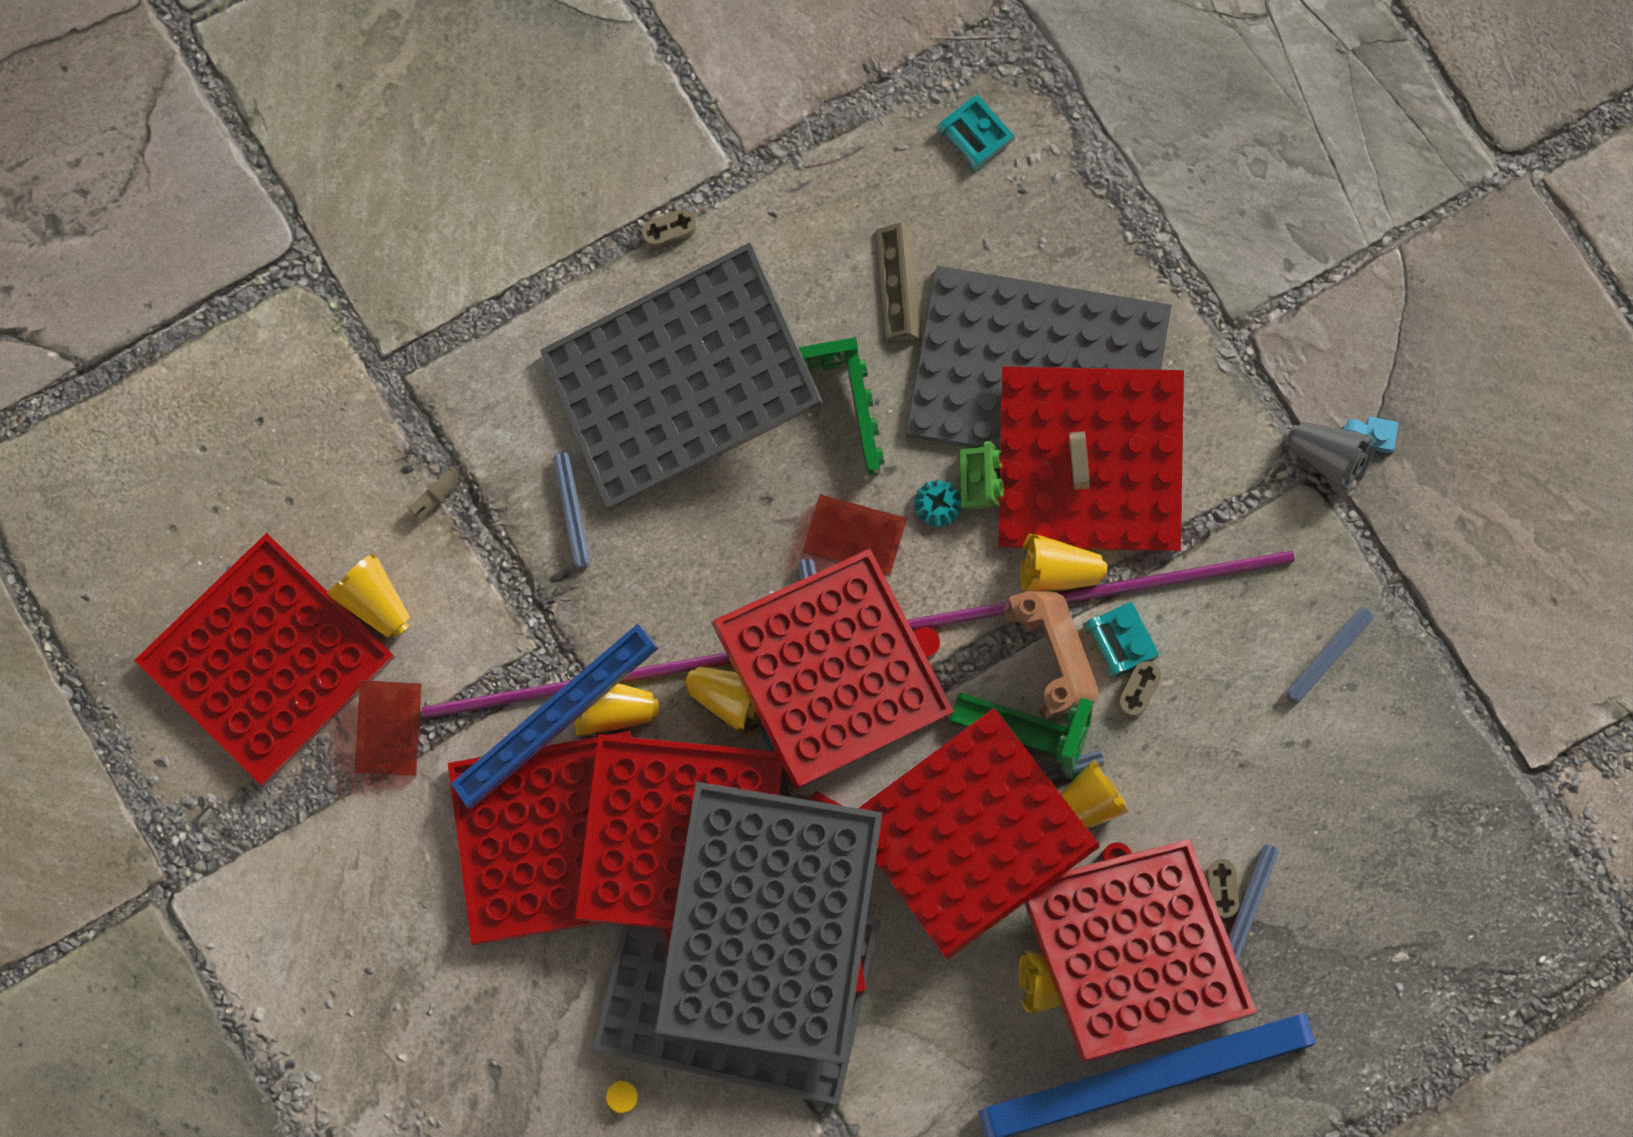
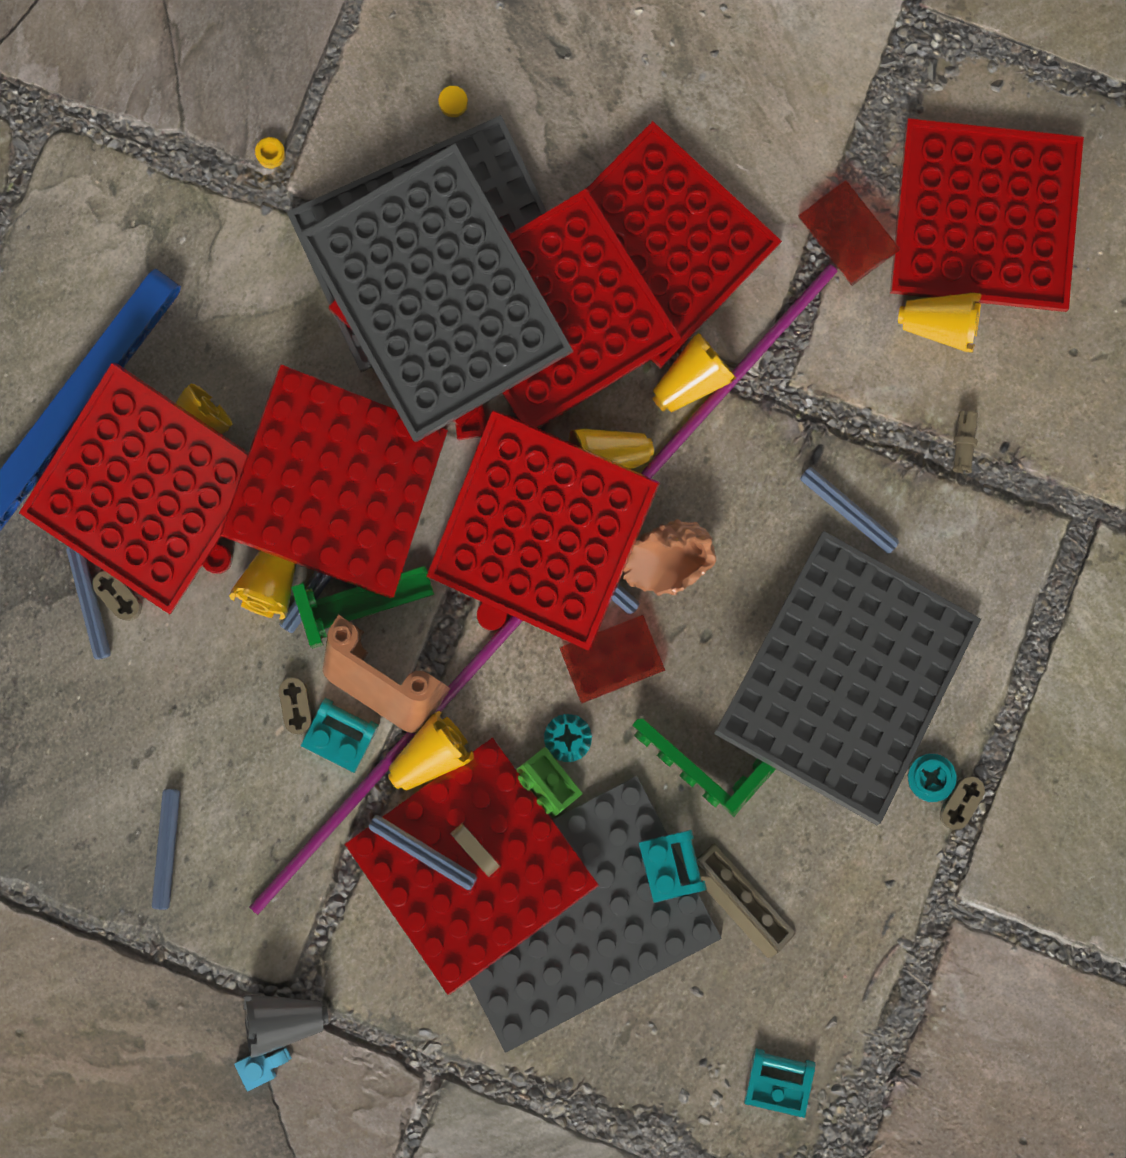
camera: 140 degrees right, 10 degrees up
blue tile [451,623,659,809] -> none
none -> sand blue axle [369,815,477,890]
none -> nougat hair [622,519,716,596]
none -> teal plate [638,830,707,903]
none -> teal gear [907,754,957,802]

